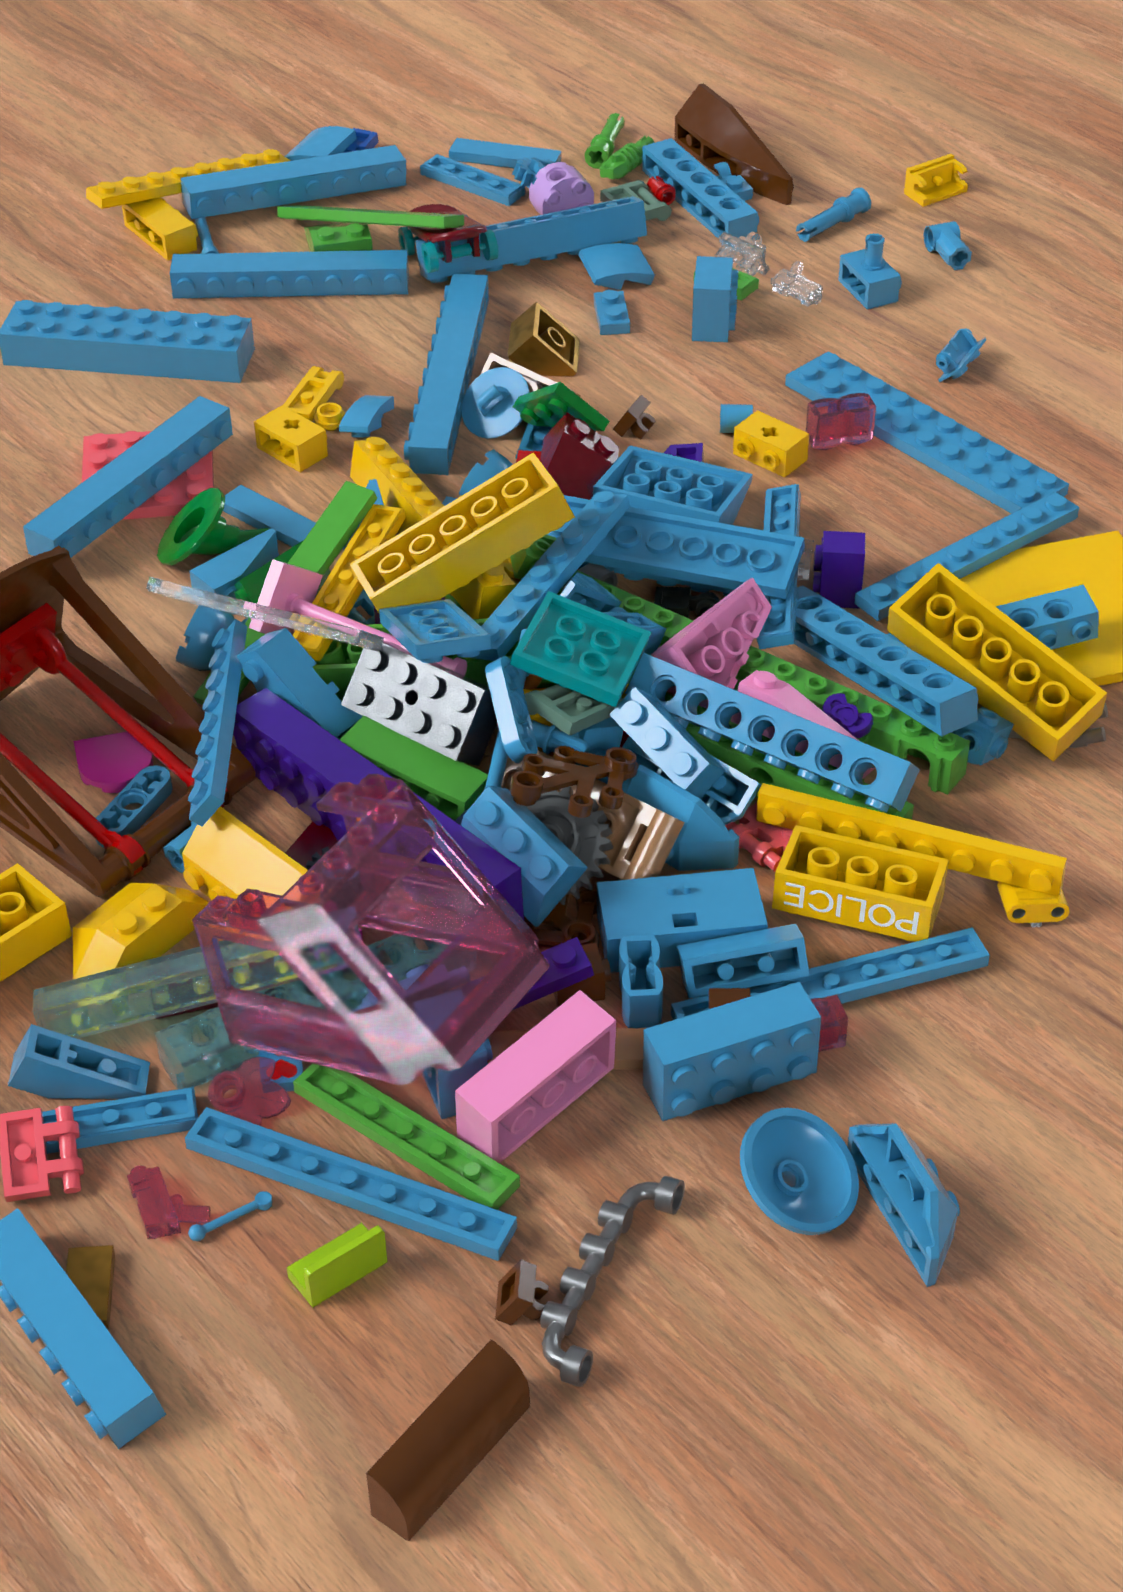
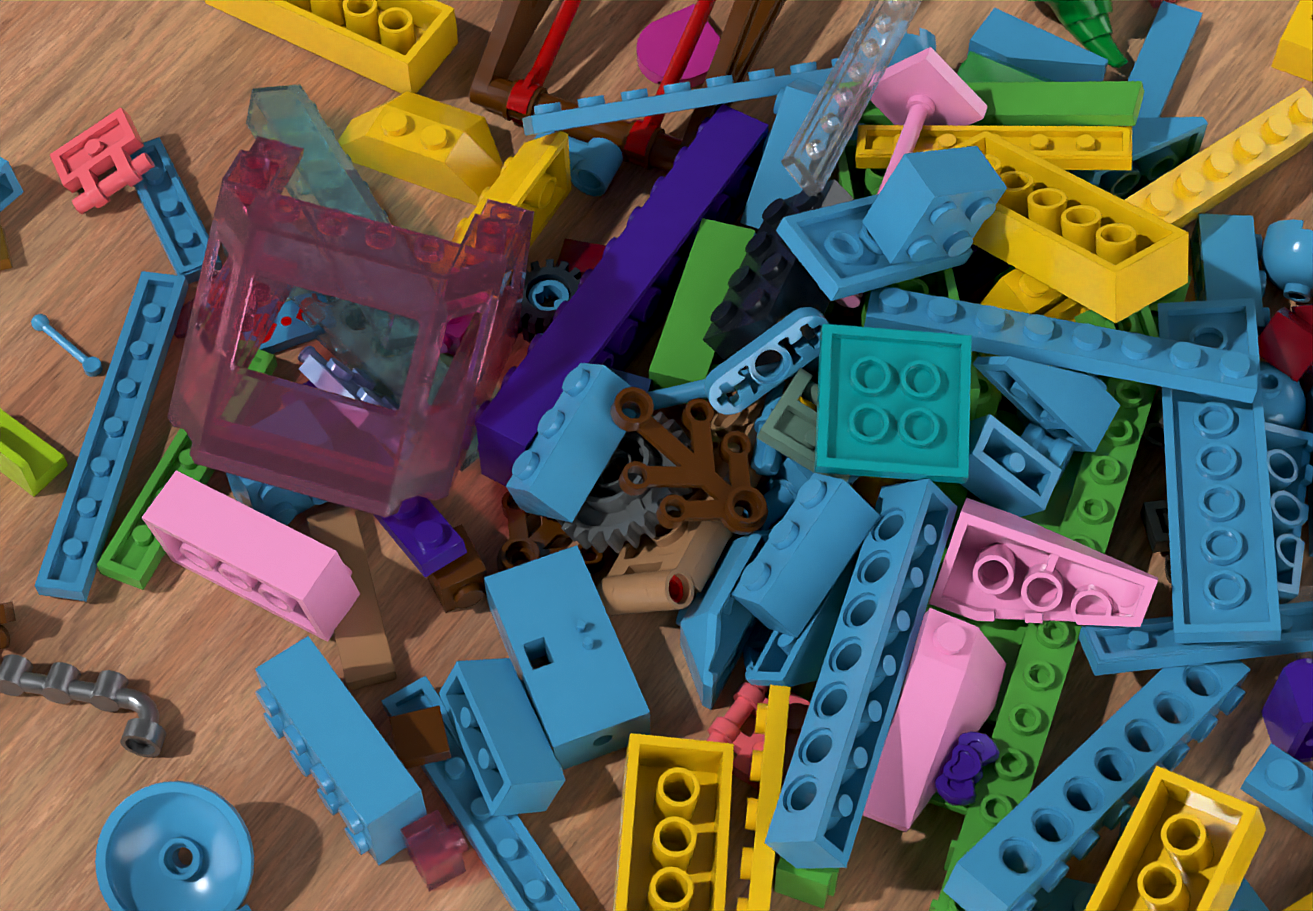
camera: 75 degrees right, 15 degrees up
dark azure slope [8,1024,150,1099] -> none
dark azure beam [96,765,173,848] -> none
clear pink piece [127,1165,211,1239] -> none
dark azure brick [619,934,663,1028] -> none
none -> dark azure brick [862,146,1007,264]

